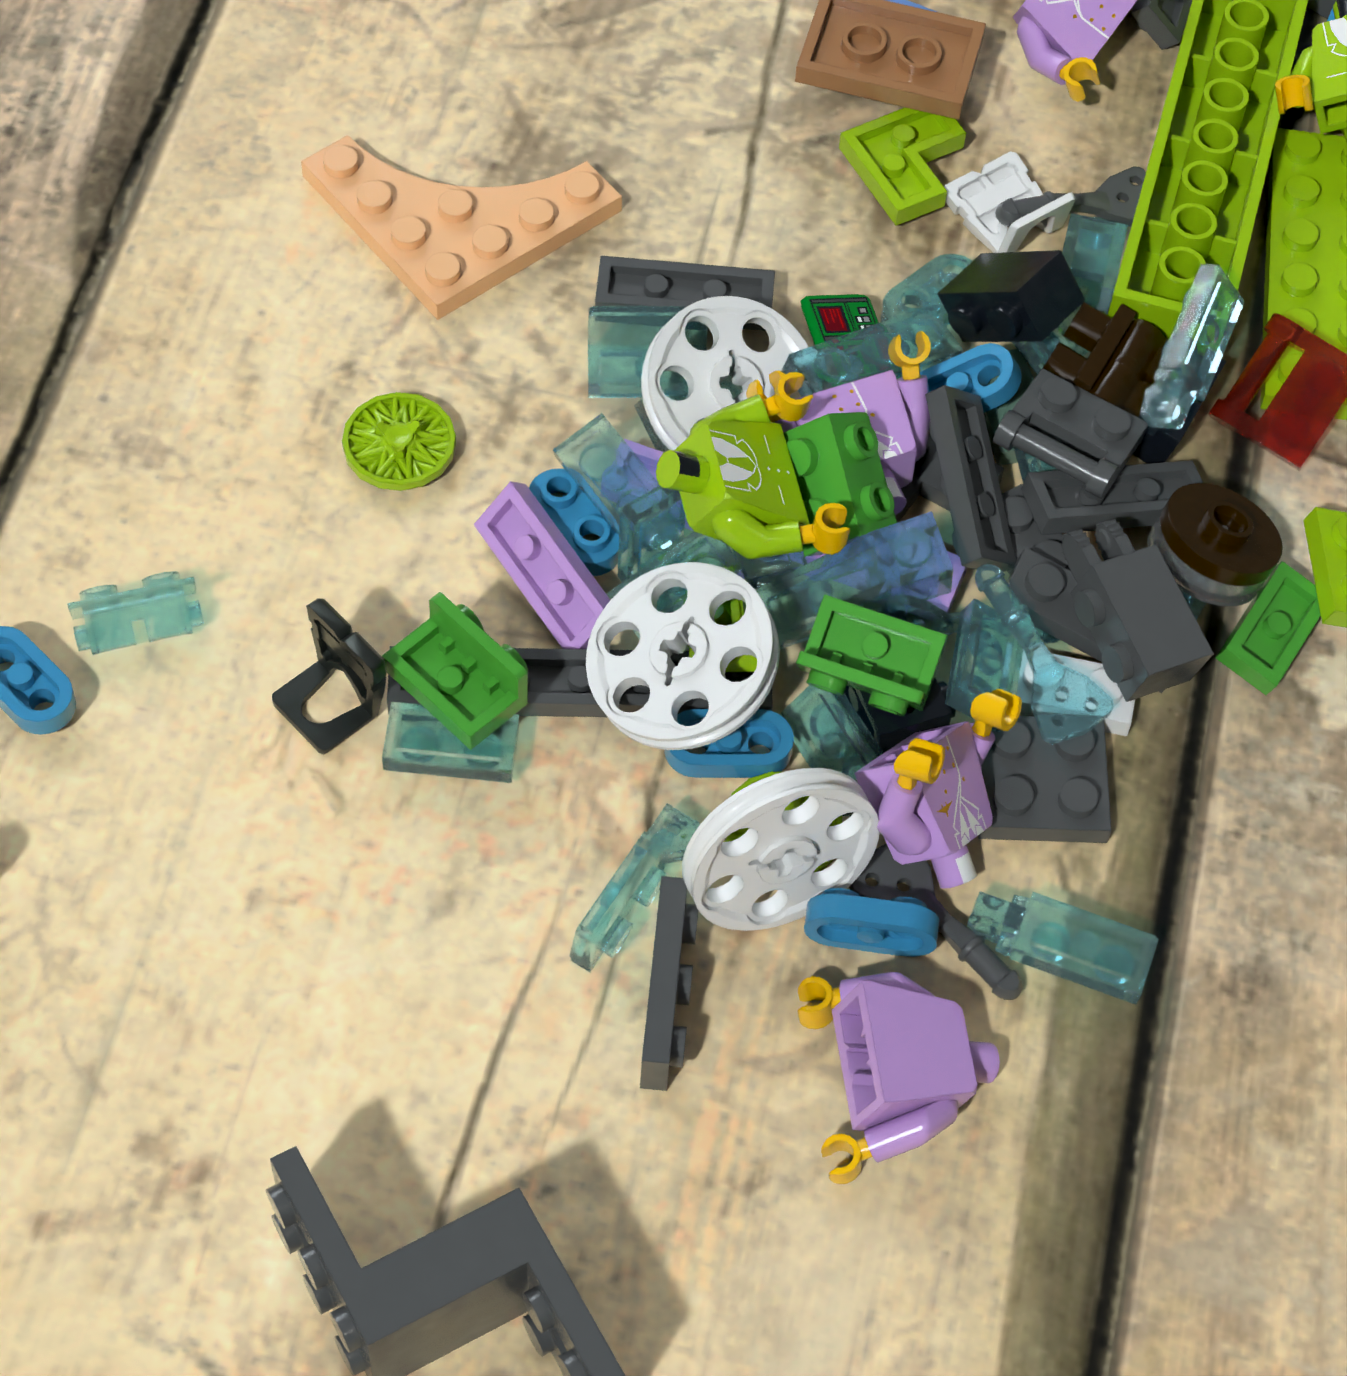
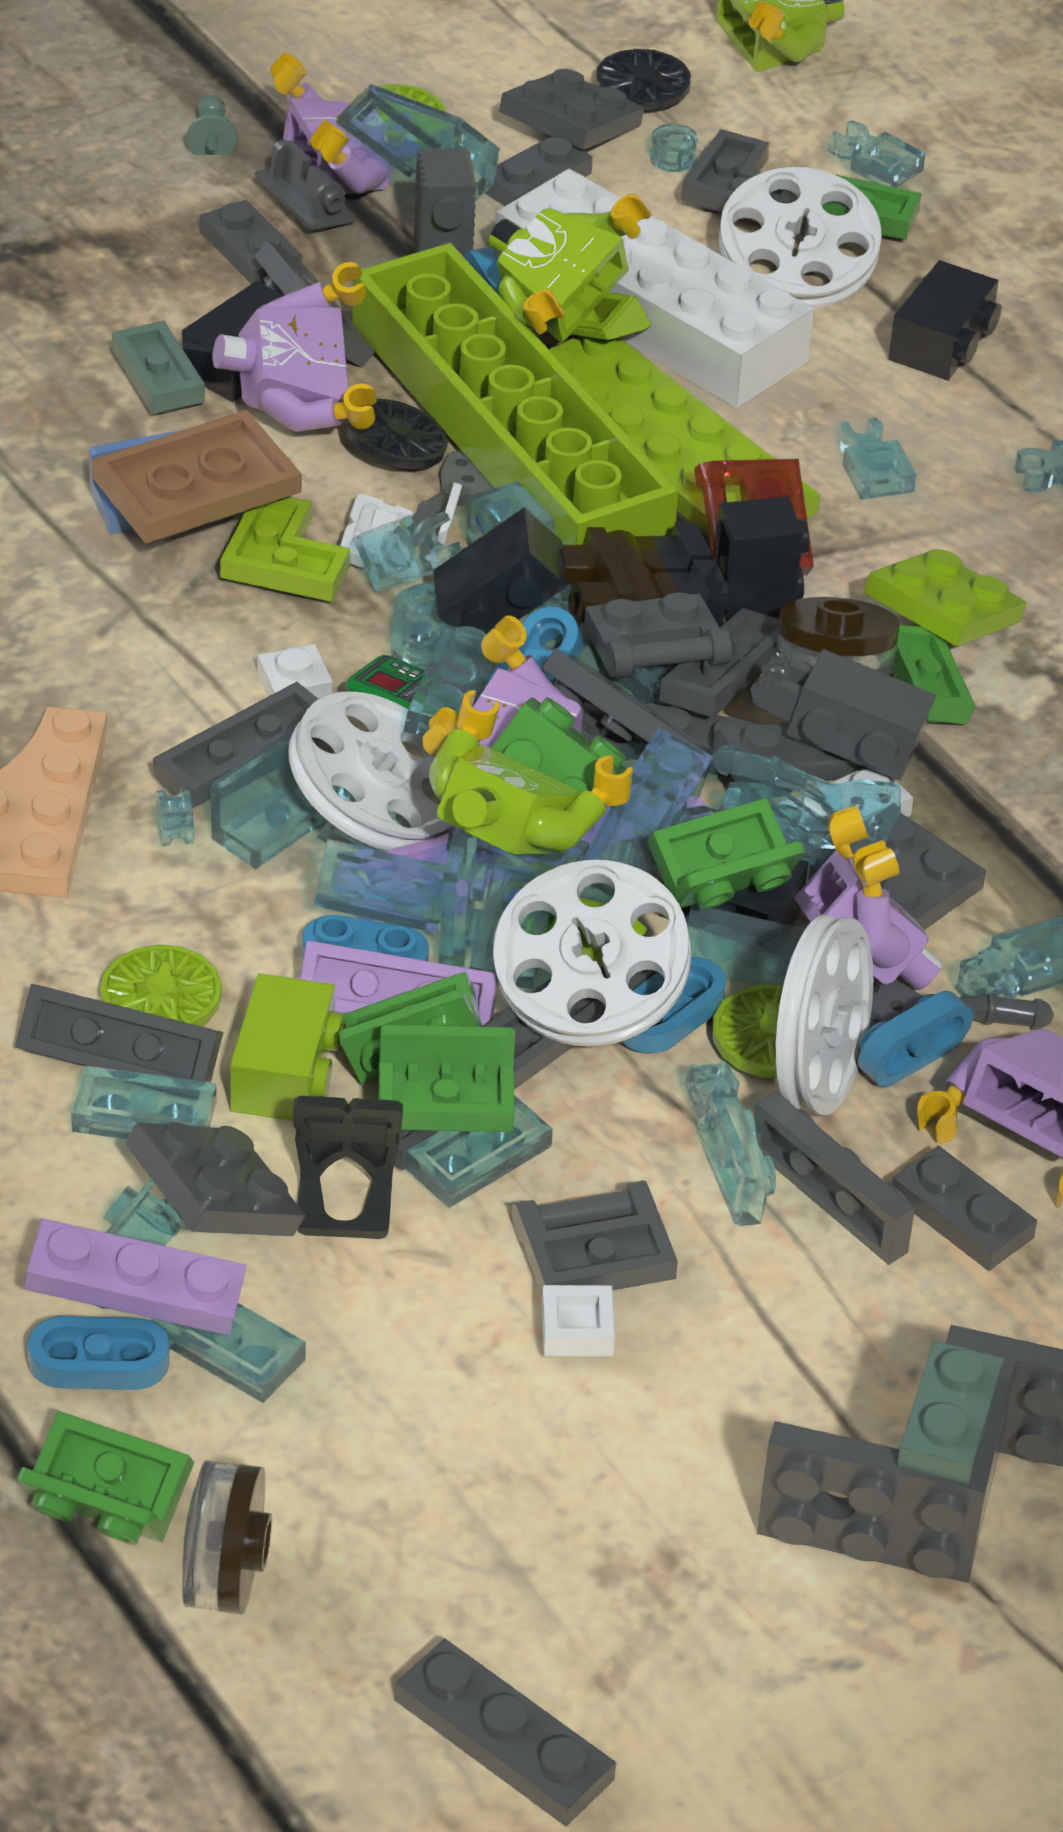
camera: 45 degrees left, 15 degrees down
clear light blue hinge [1140,264,1245,430] -> none
none -> dark grey plate [15,983,224,1096]
none -> lavender plate [24,1218,247,1336]
none -> clear light blue plate [71,1066,217,1139]
none -> dark grey plate [125,1122,306,1236]
none -> clear light blue plate [151,1303,306,1403]
none -> clear light blue bush [156,788,194,846]
none -> lime brick [230,973,345,1121]
none -> white plate [257,644,333,699]
none -> bright green bracket [339,971,482,1085]
none -> black wheel [344,398,449,470]
none -> clear light blue plate [353,513,462,592]
none -> dark grey plate [512,1180,678,1296]
none -> white plate [542,1285,615,1357]
none -> black brick [714,496,810,625]
none -> dark grey plate [892,1145,1037,1271]
none -> sand green plate [897,1340,1004,1485]

